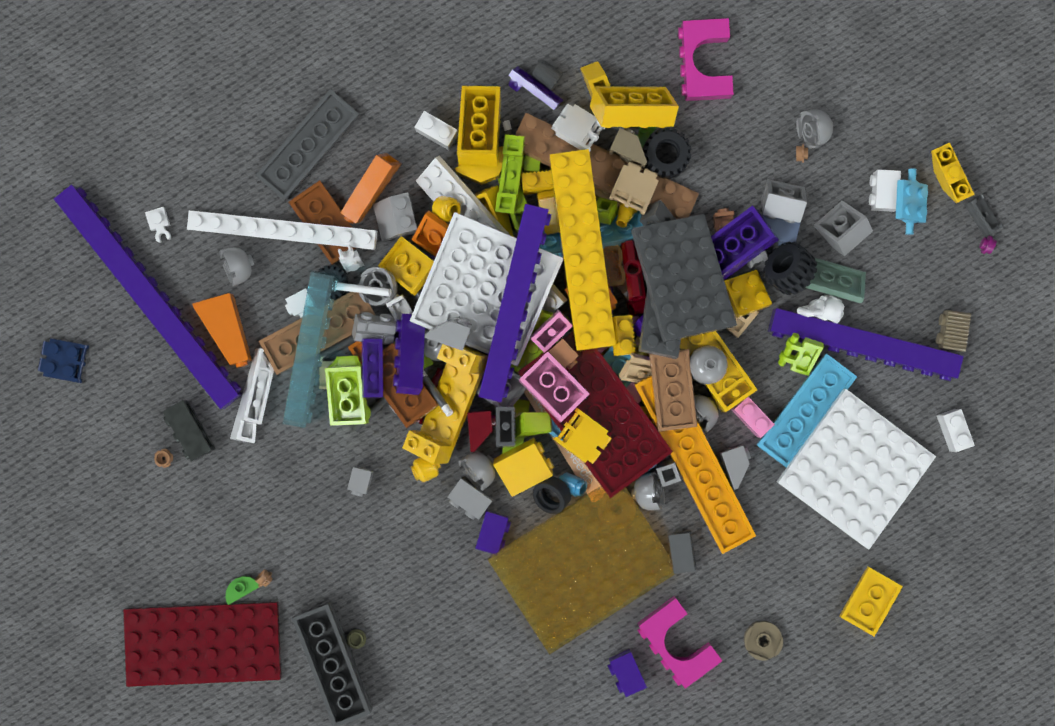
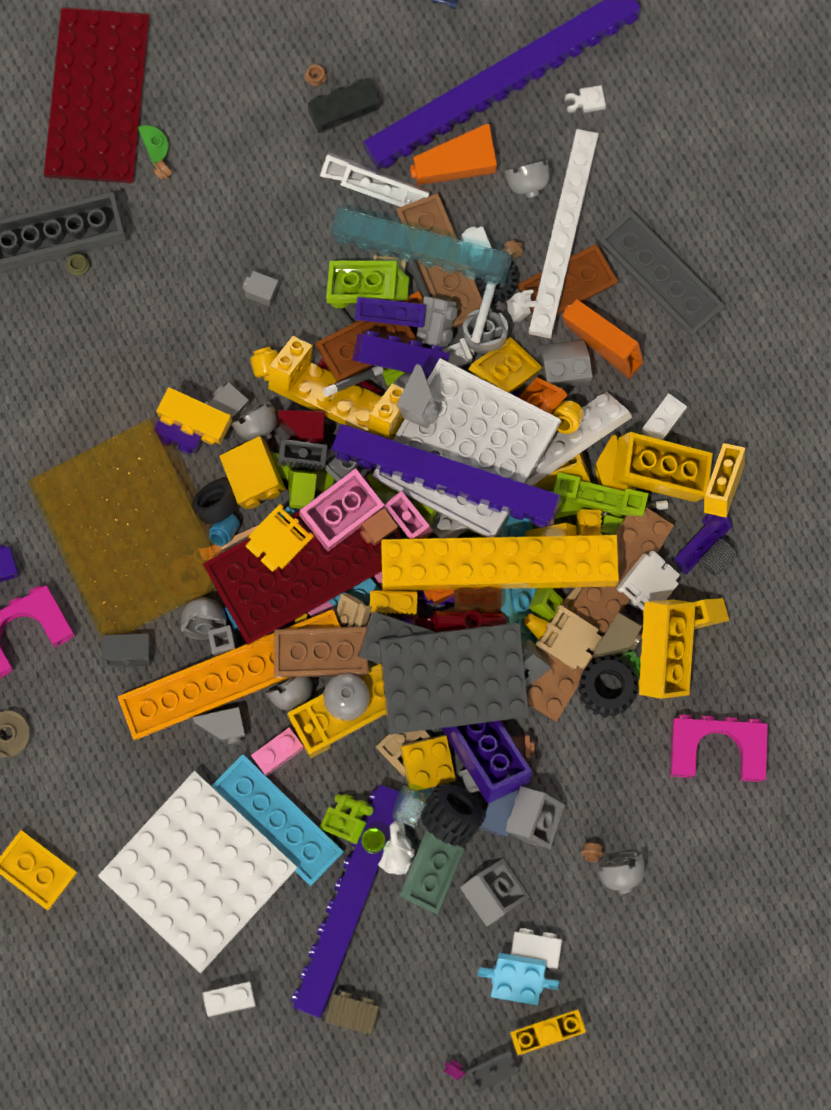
camera: 90 degrees right, 10 degrees down
none -> yellow brick [156,387,232,445]
none -> clear neon green wheel [362,828,385,854]
none -> clear light blue brick [393,785,427,828]
none -> medium nougat plate [502,240,523,260]
none -> yellow brick [704,443,745,518]

